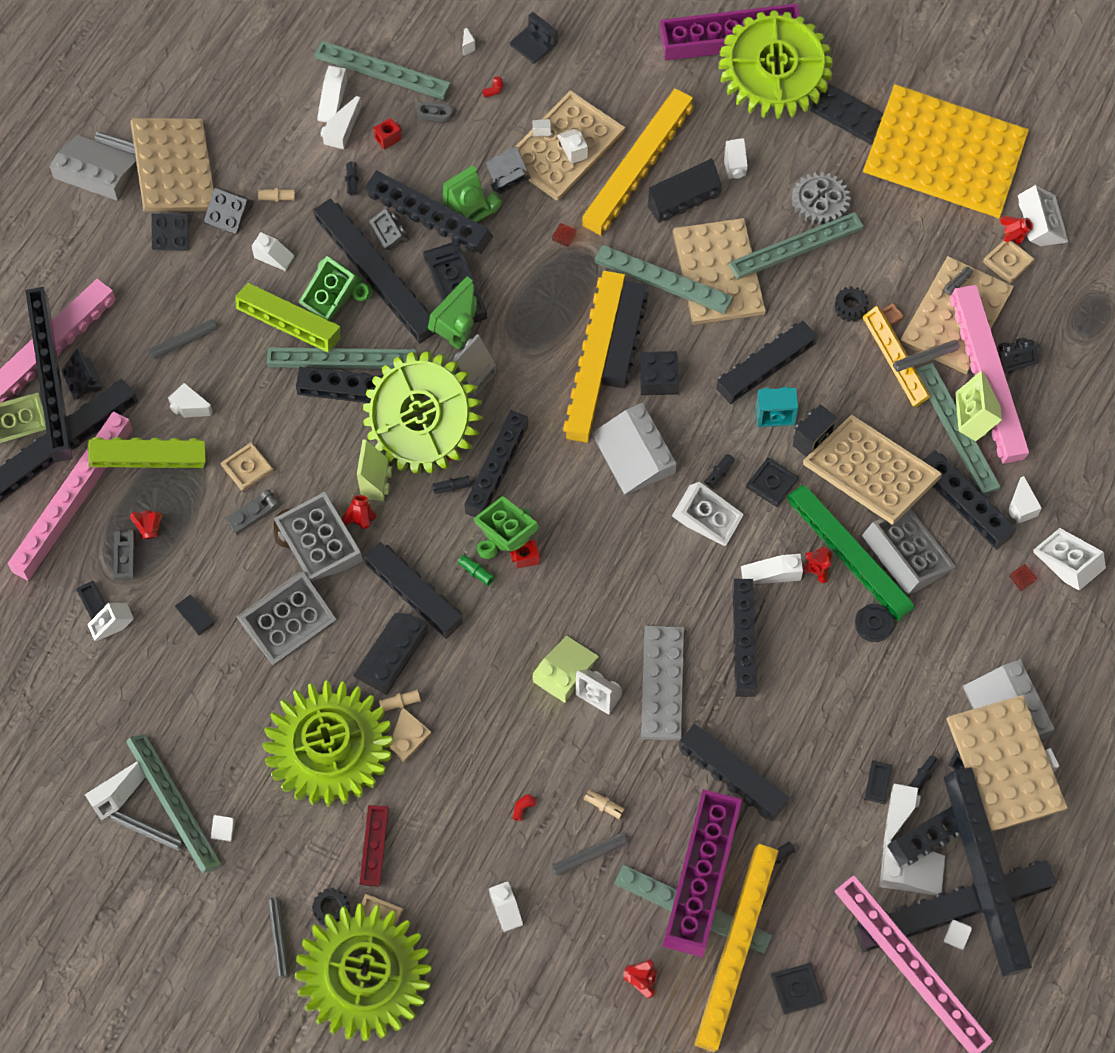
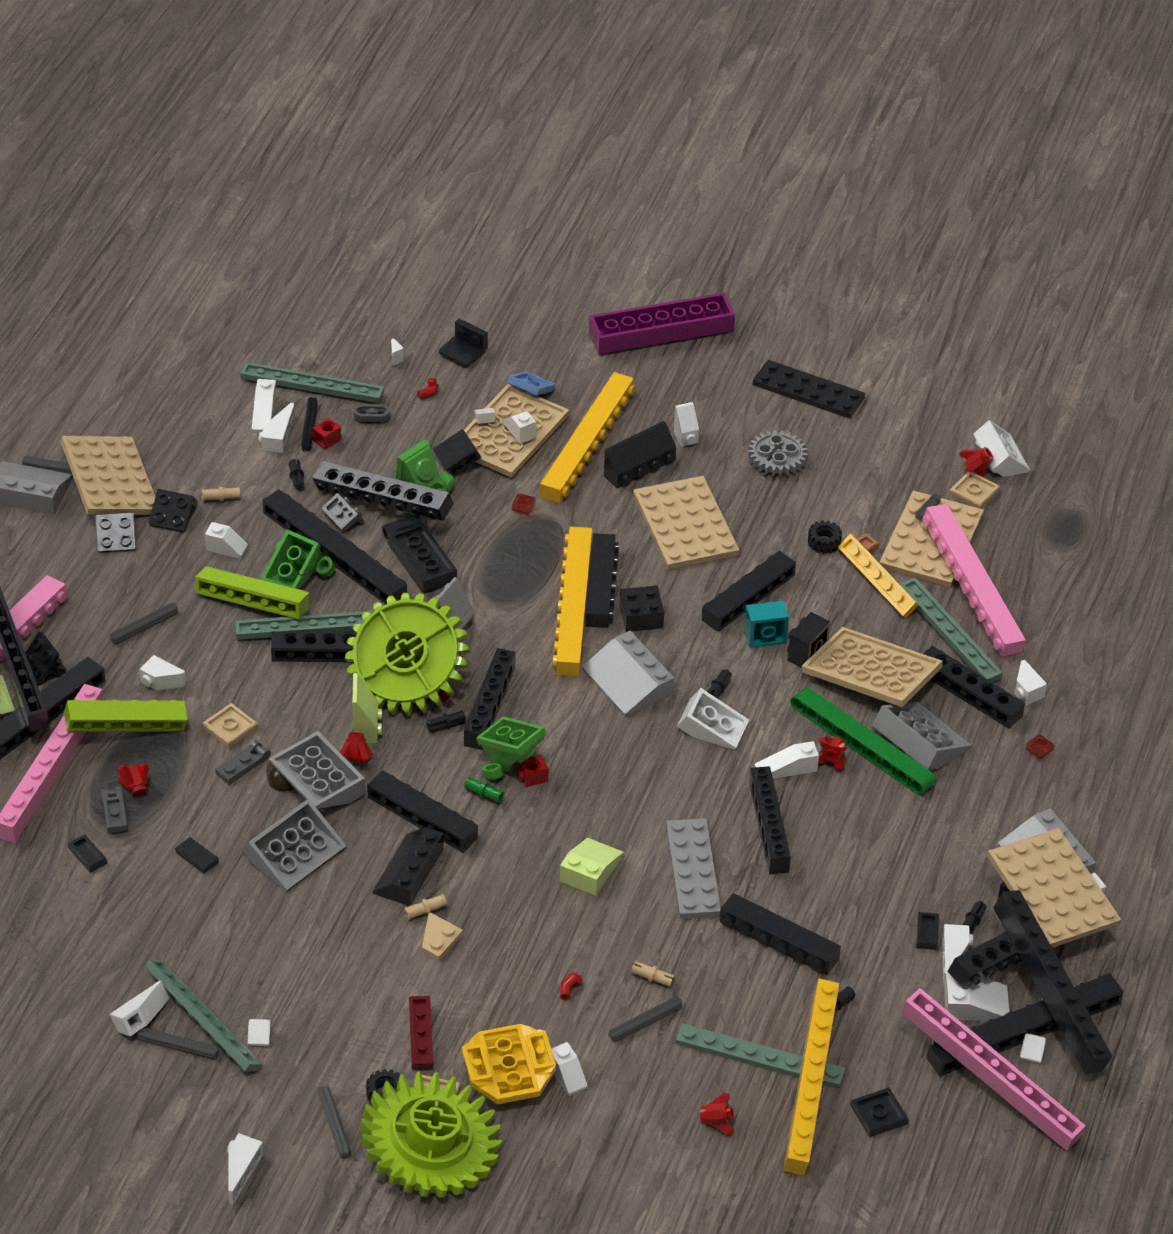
camera: 10 degrees left, 20 degrees down
white slope [88,603,134,641] -> none
lime gear [263,680,393,807] -> none
bright green piece [428,276,477,349] -> none
white slope [576,669,622,714] -> none
sand green plate [594,245,733,314] -> none
magenta brick [662,789,742,957] -> none
lime gear [719,11,833,119] -> none
sand green plate [729,212,863,280] -> none
black tile [746,457,799,507] -> none
black tile [855,604,894,642] -> none
yellow plate [863,84,1029,218] -> none
dark grey axle [893,340,960,372] -> none
yellowish green slope [955,371,1002,441] -> none
black bracket [996,338,1040,373] -> none
white slope [1033,528,1106,591] -> none
none -> white slope [227,1133,263,1204]
none -> black axle [301,397,318,451]
none -> yellow piece [462,1024,556,1104]
none -> medium blue plate [507,371,556,396]

